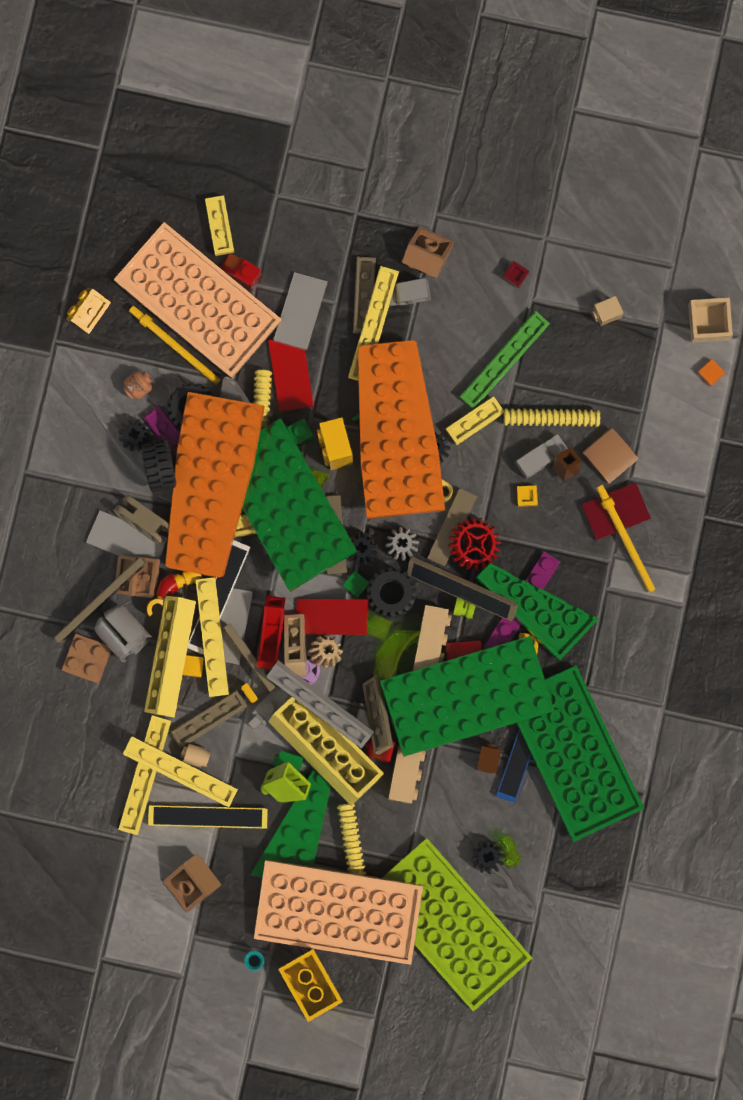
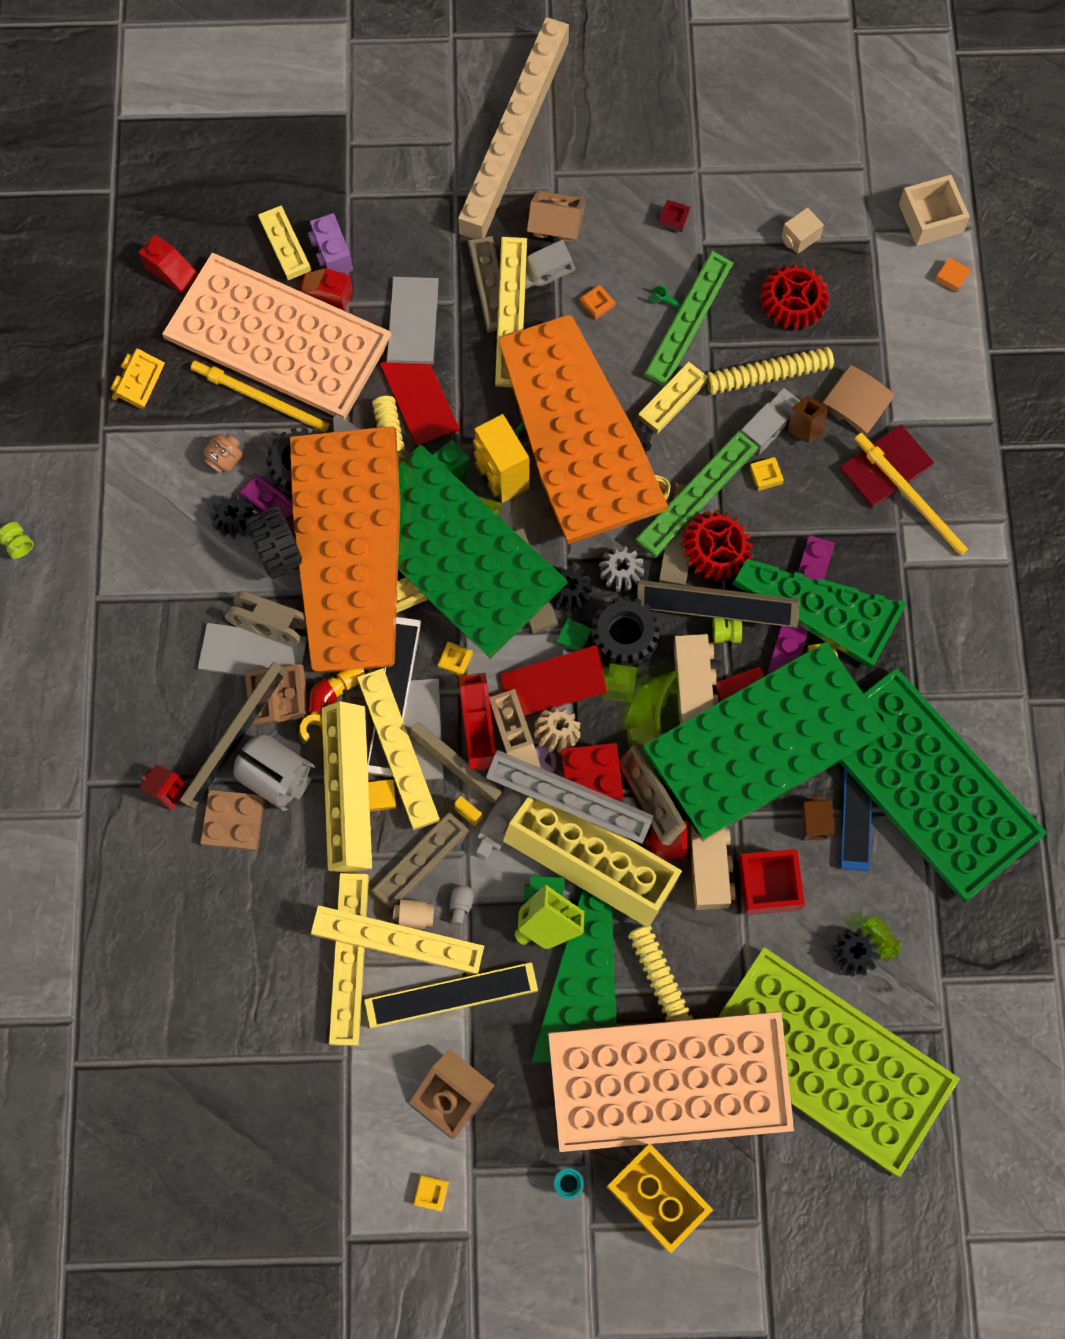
camera: 15 degrees left, 10 degrees down
none -> red slope [139,235,199,294]
none -> red slope [140,764,187,811]
none -> medium lavender brick [308,213,353,273]
none -> yellow tile [413,1175,449,1212]
none -> yellow tile [438,642,473,676]
none -> light grey cylinder [449,885,474,925]
none -> tan brick [458,17,569,239]
none -> red piece [561,743,624,802]
none -> orange tile [580,284,615,320]
none -> bright green tile [635,431,759,558]
none -> green hand [648,285,682,309]
none -> red piece [738,849,805,916]
none -> red gear [760,263,830,331]

